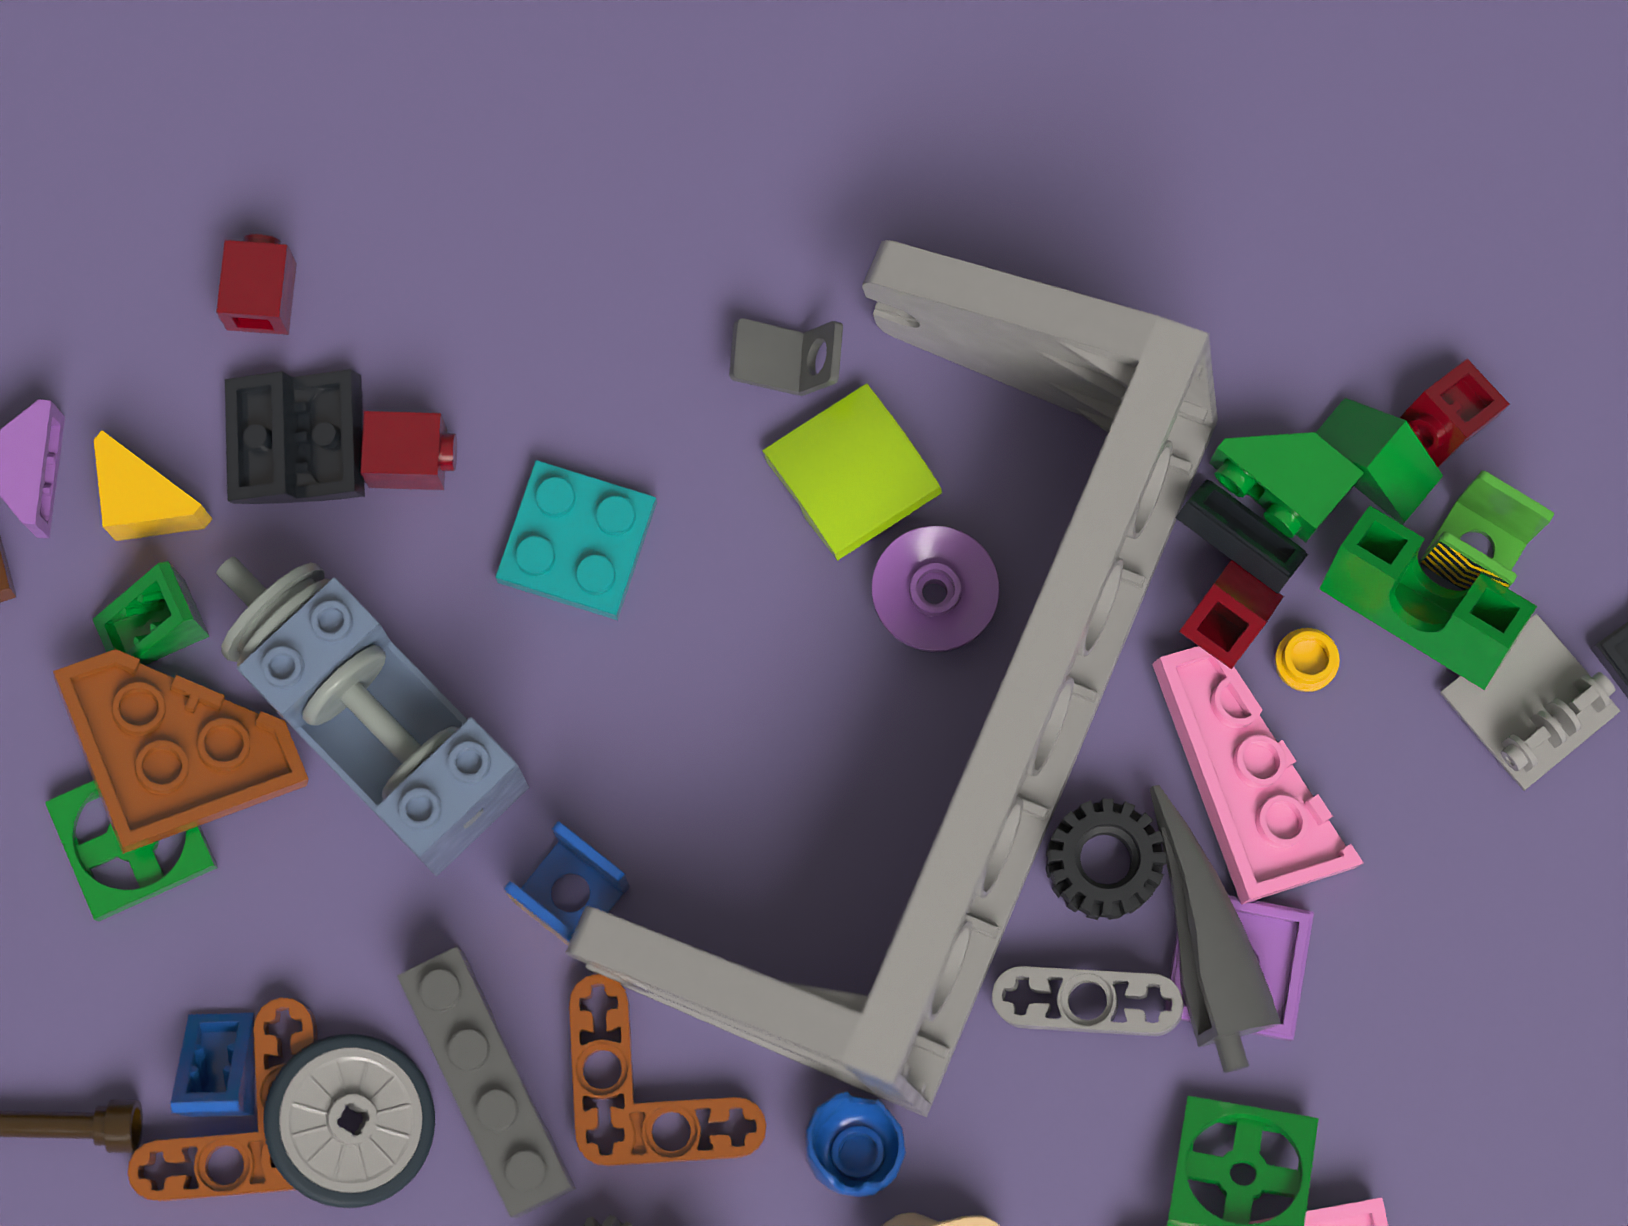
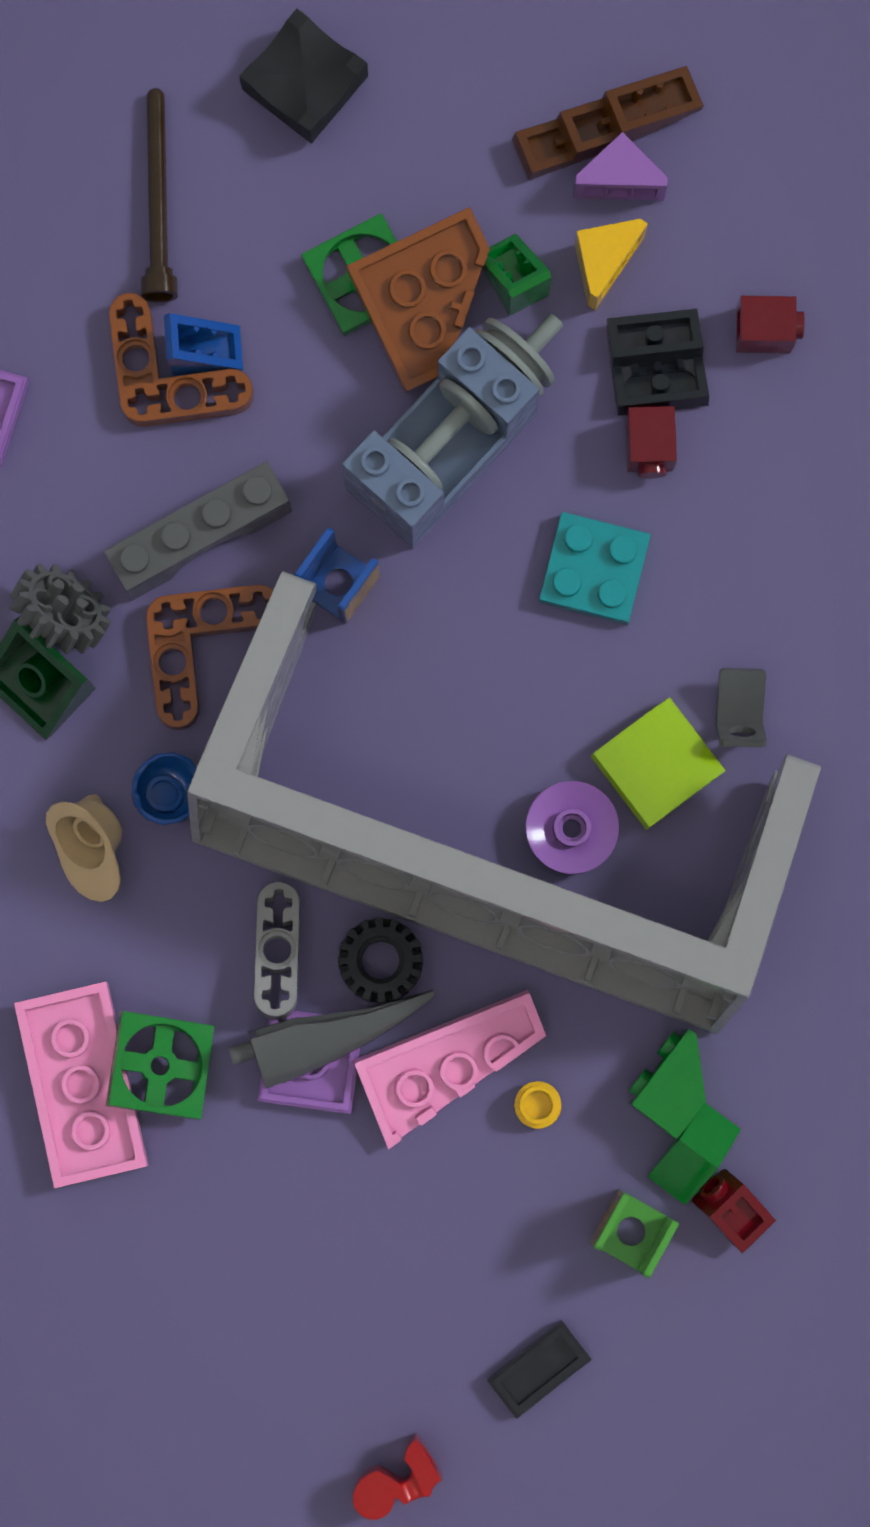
camera: 90 degrees right, 5 degrees up
light grey wheel [264,1034,435,1208] -> none
black tile [1175,479,1308,594] -> none
dark red brick [1179,560,1284,669] -> none
green arch [1319,505,1537,690] -> none
light grey hinge [1440,613,1620,791] -> none

